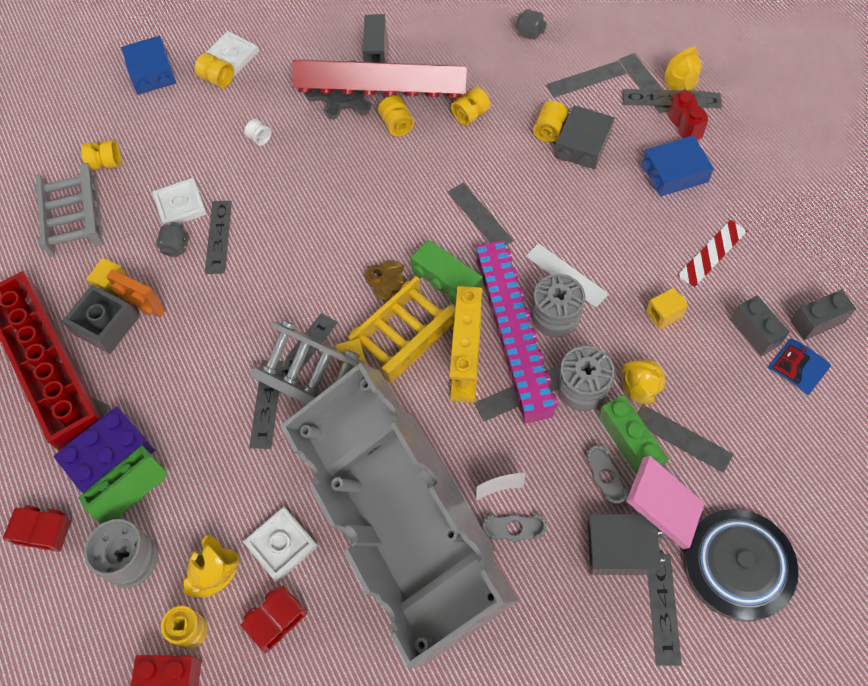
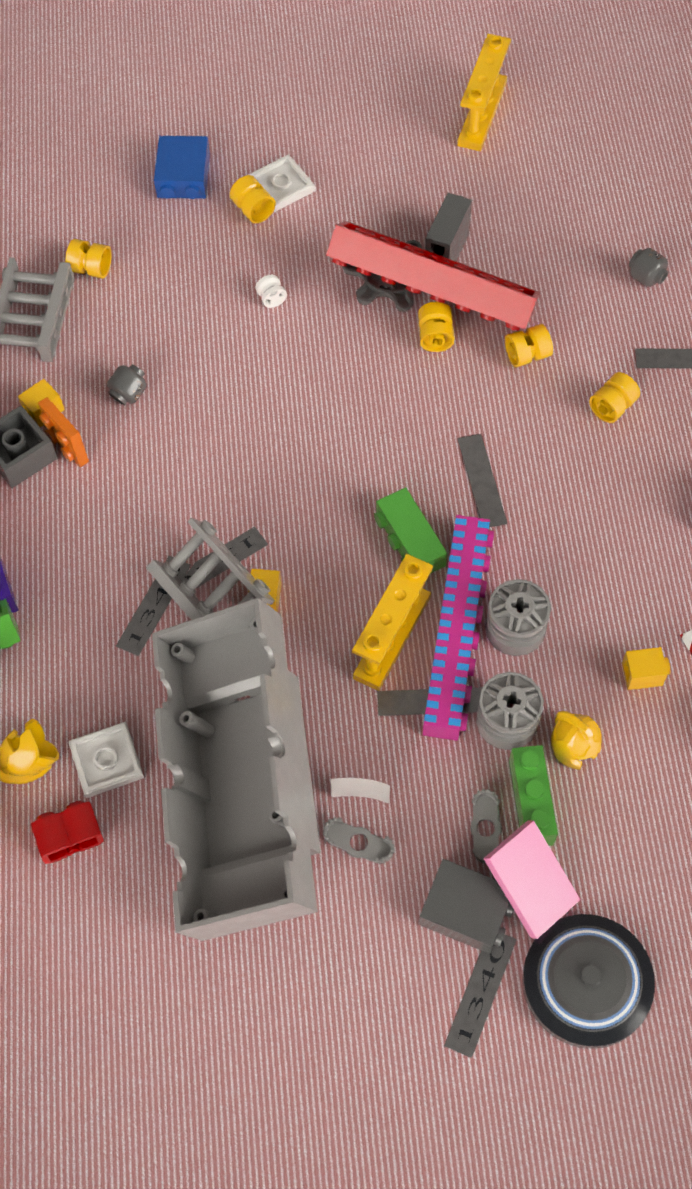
camera: 20 degrees right, 0 degrees up
white tile [152,177,207,225] -> none
flat silver sticker [205,201,232,274] -> none
yellow fence [348,276,455,384] -> none
pearl gold plate [365,261,408,302] -> none
white sticker [526,243,609,307] -> none
dark grey brick [554,105,615,169] -> none
flat silver sticker [638,405,734,473] -> none

